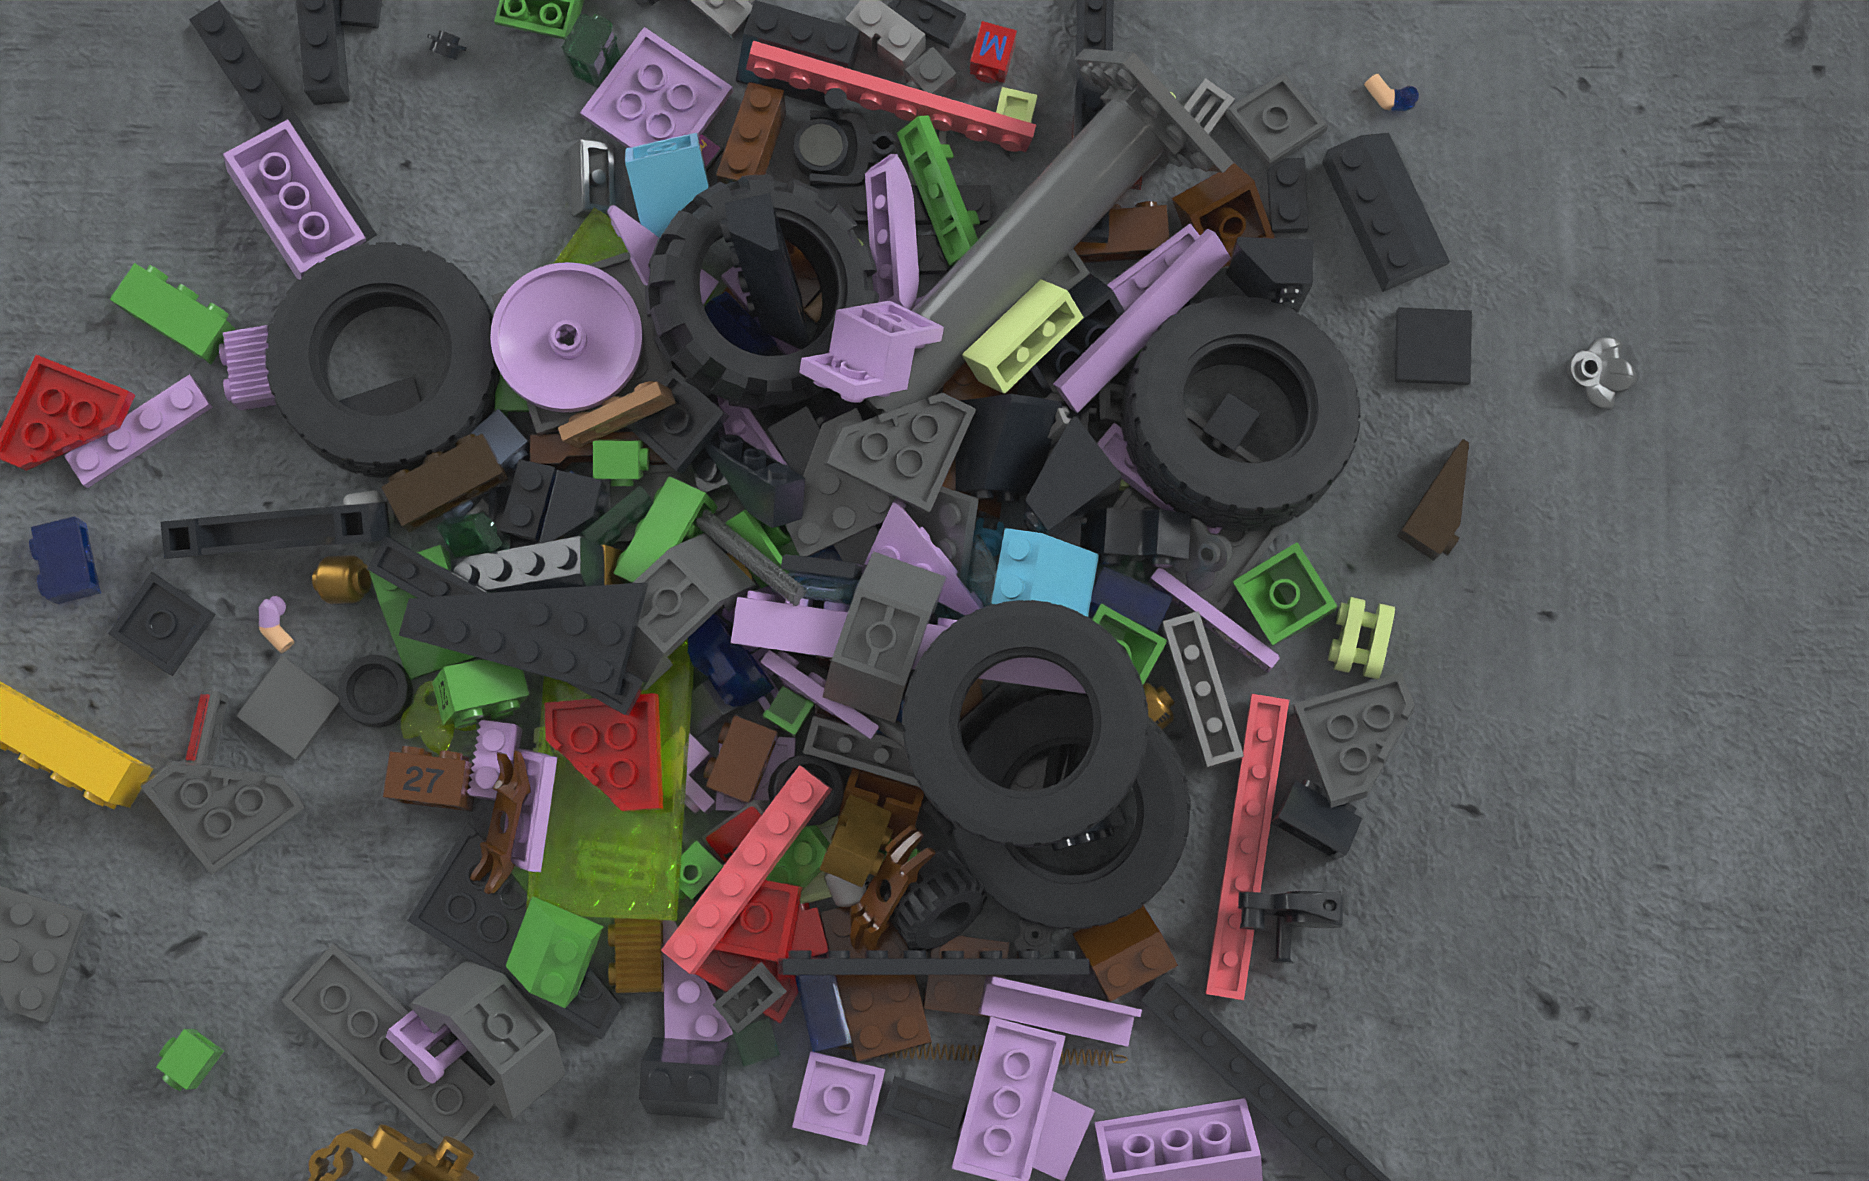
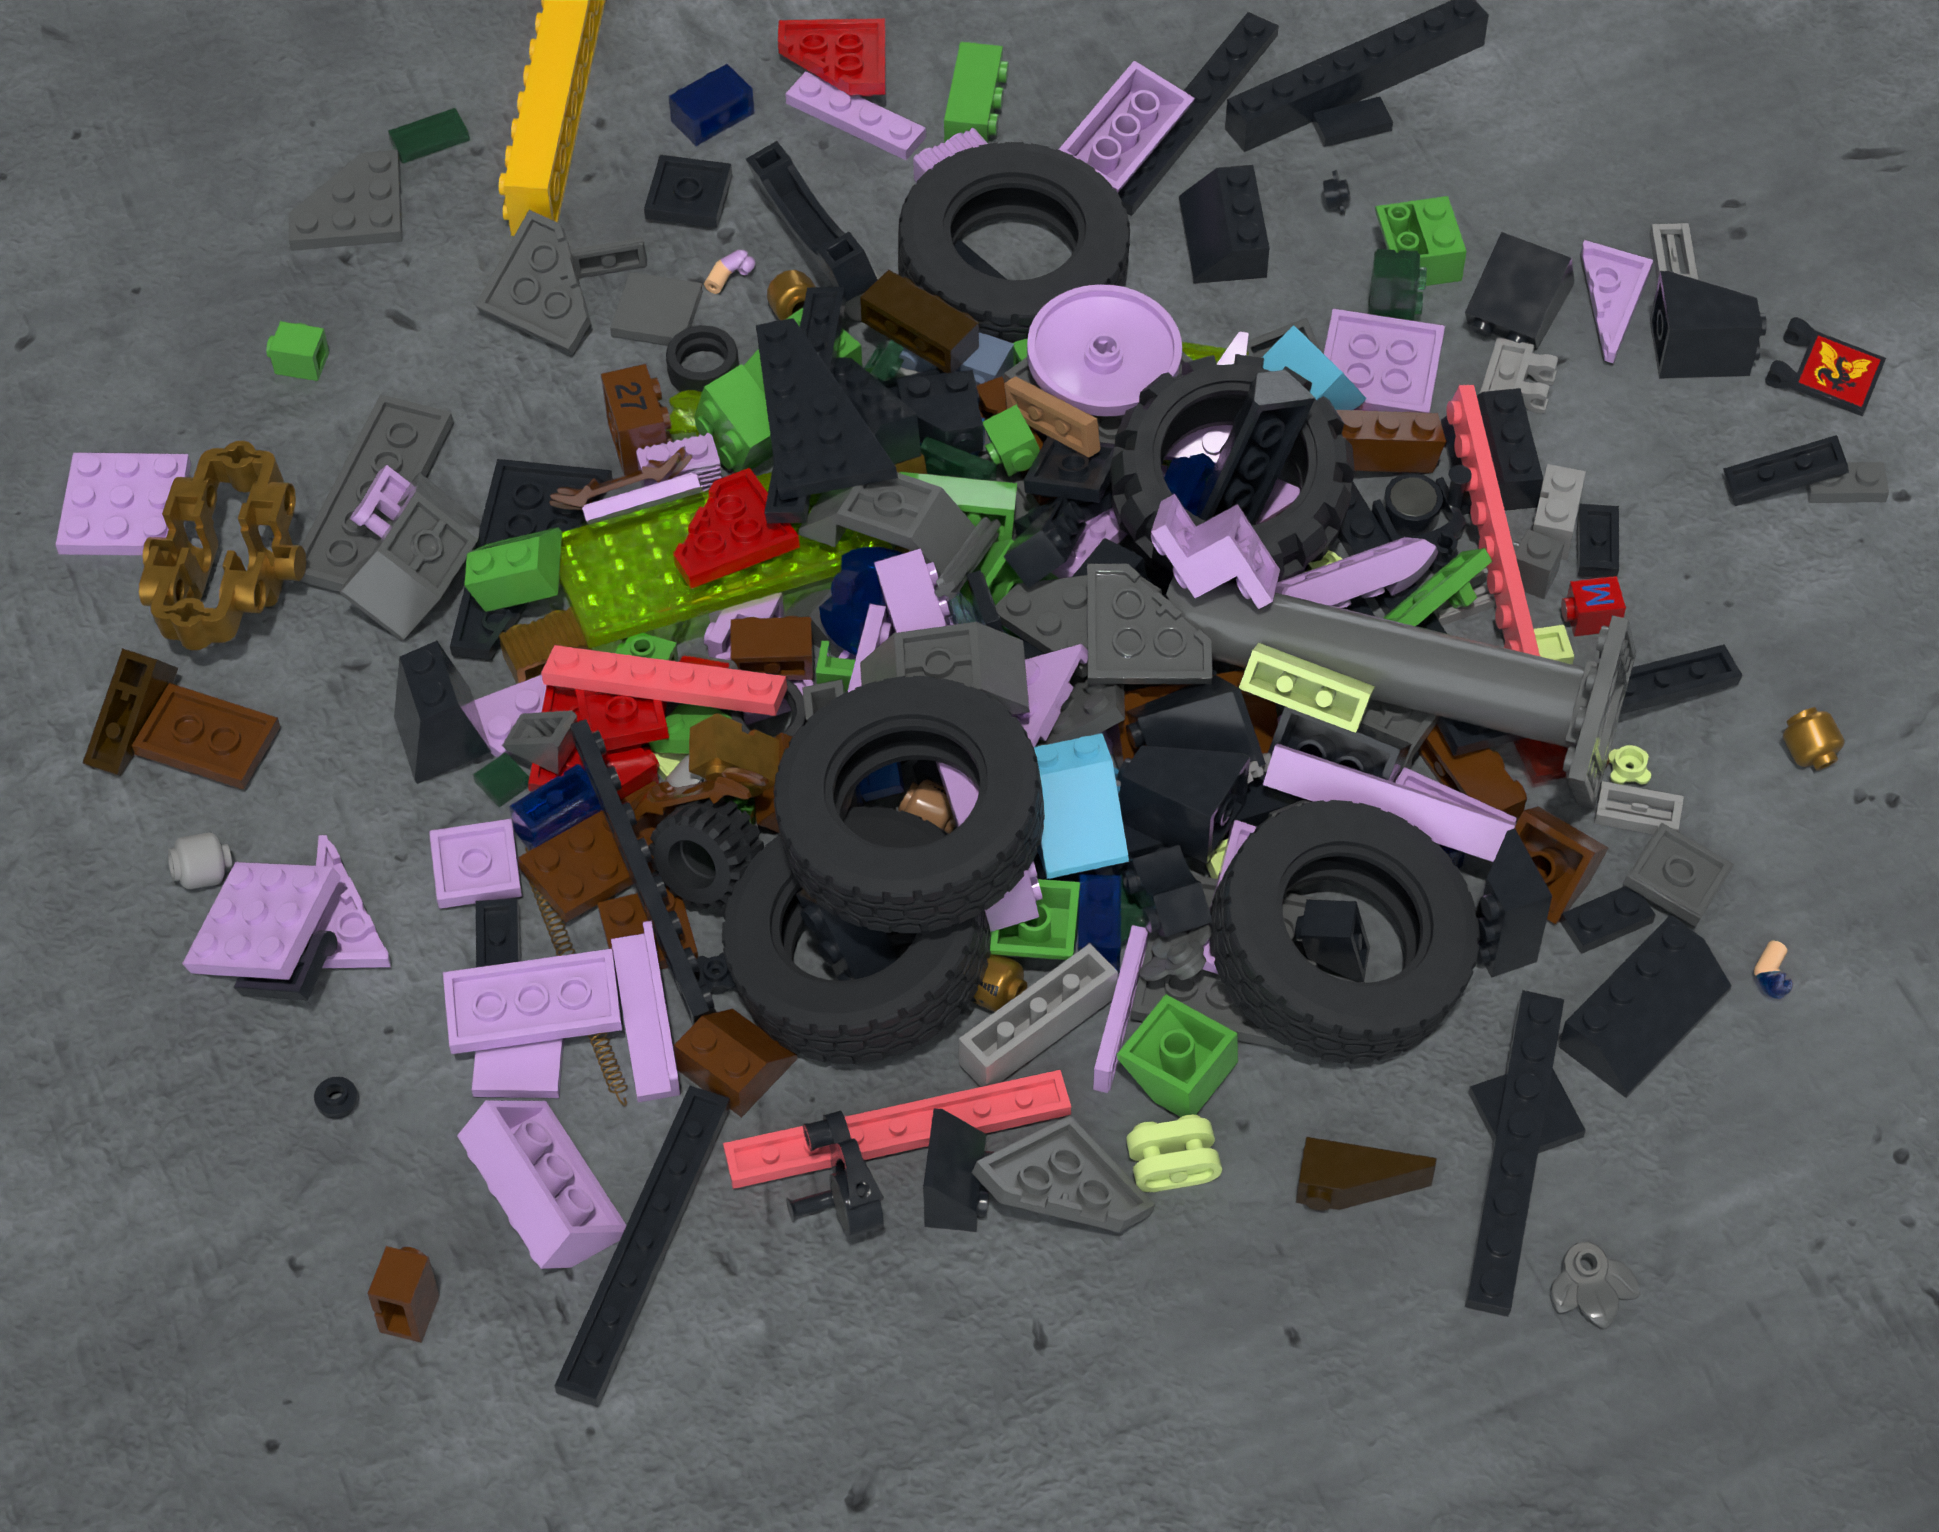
camera: 65 degrees right, 25 degrees down
none -> black slope [1178,165,1270,284]
none -> black plate [1465,990,1565,1317]

